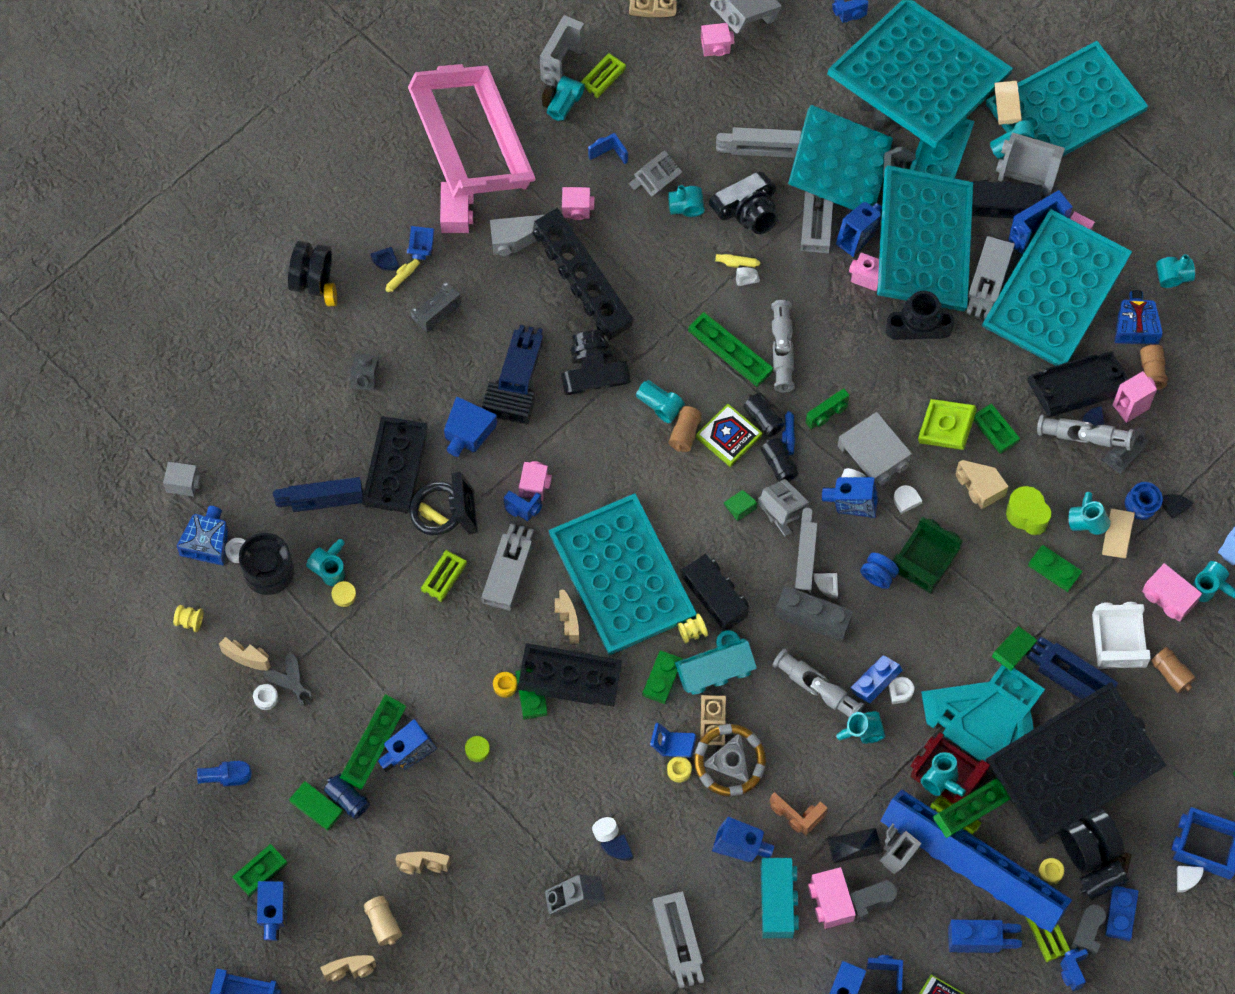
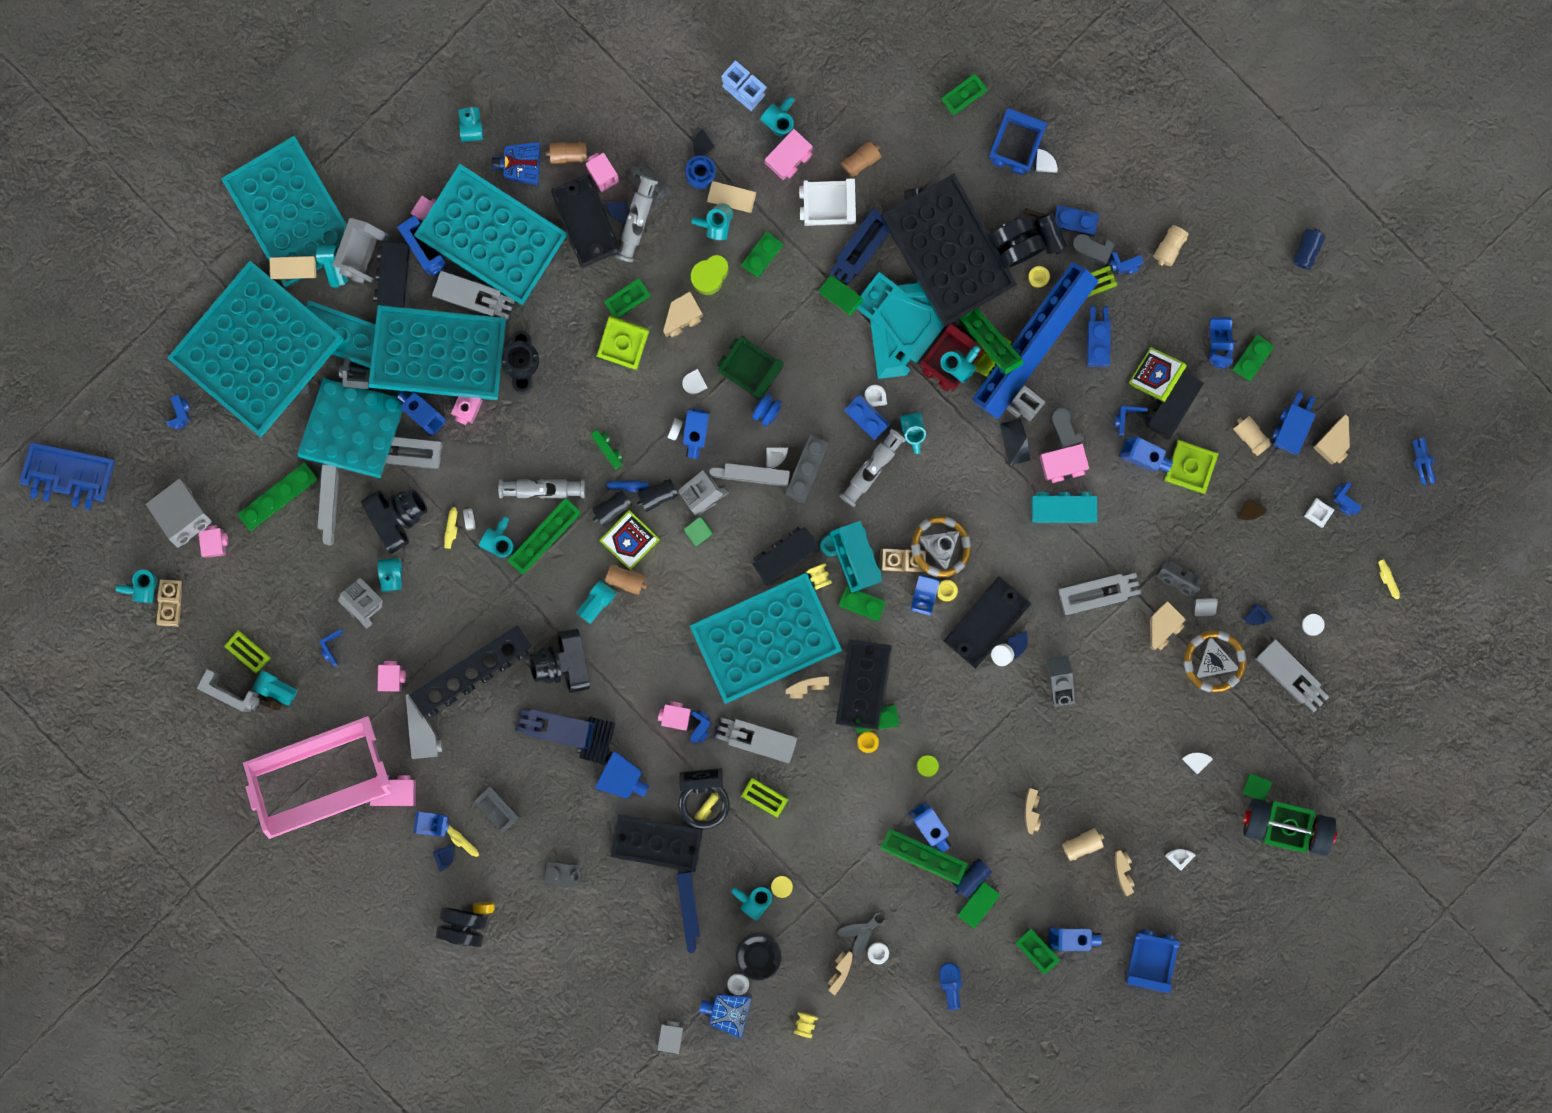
camera: 85 degrees left, 20 degrees up
blue torso [712,817,774,862] -> none
nougat bracket [770,792,828,836] -> none
light grey panel [838,412,912,486] -> none
none -> green plate [237,462,319,532]
none -> teal piece [479,516,514,558]
none -> black piece [943,576,1031,669]

